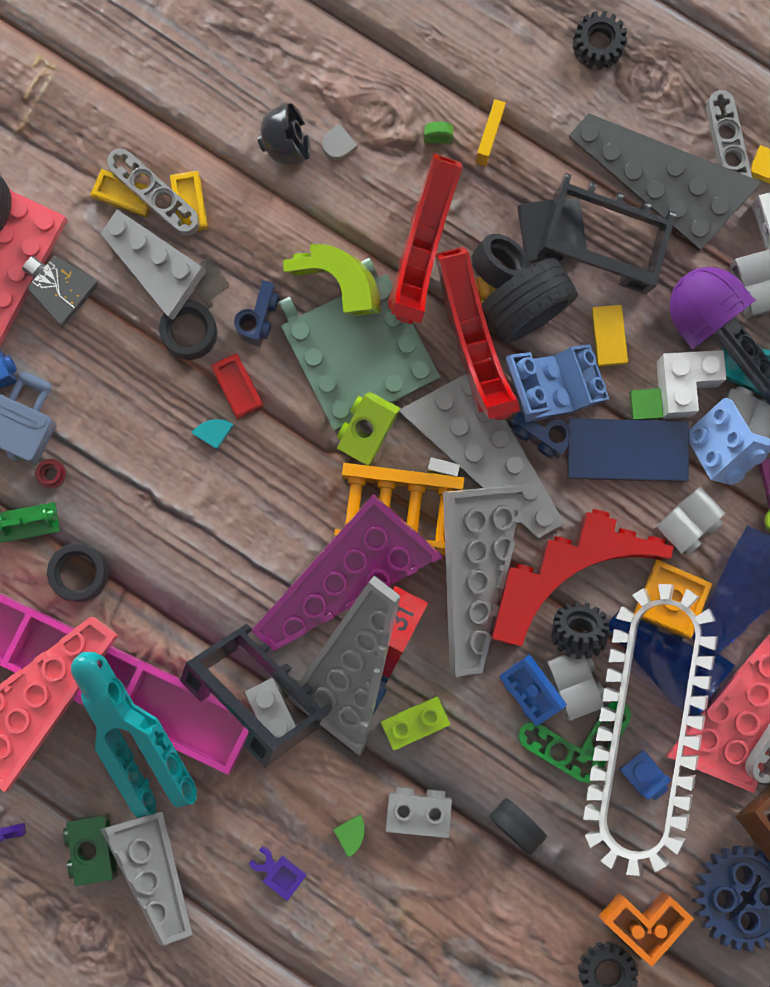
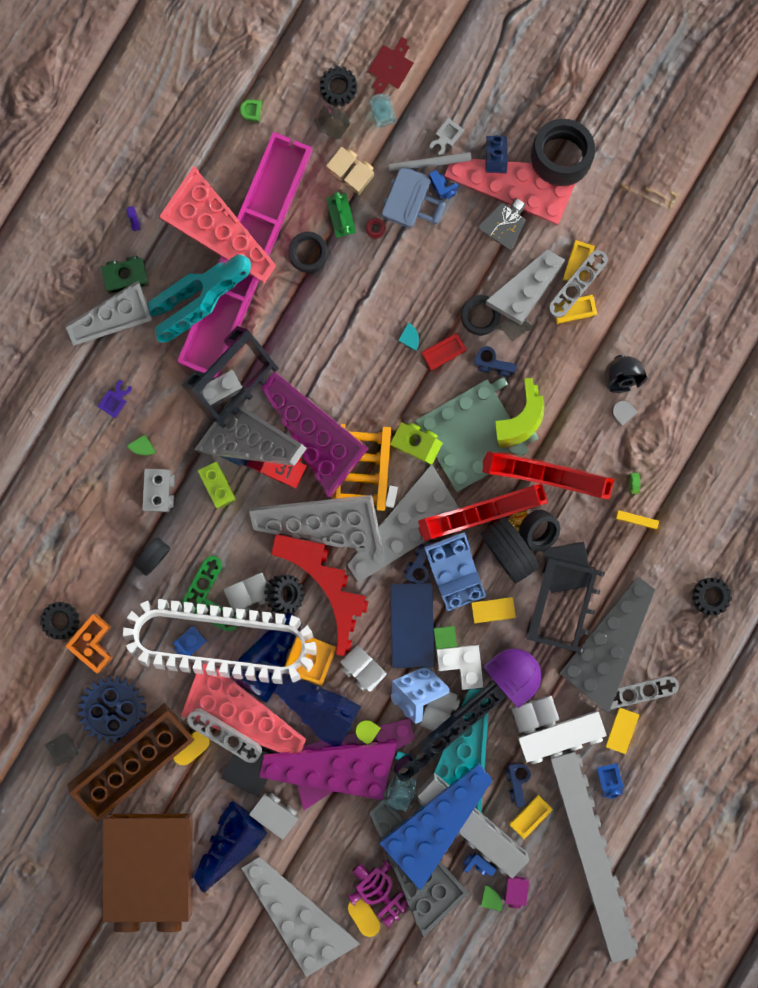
camera: 90 degrees right, 5 degrees up
blue bracket [499,654,567,726] -> none

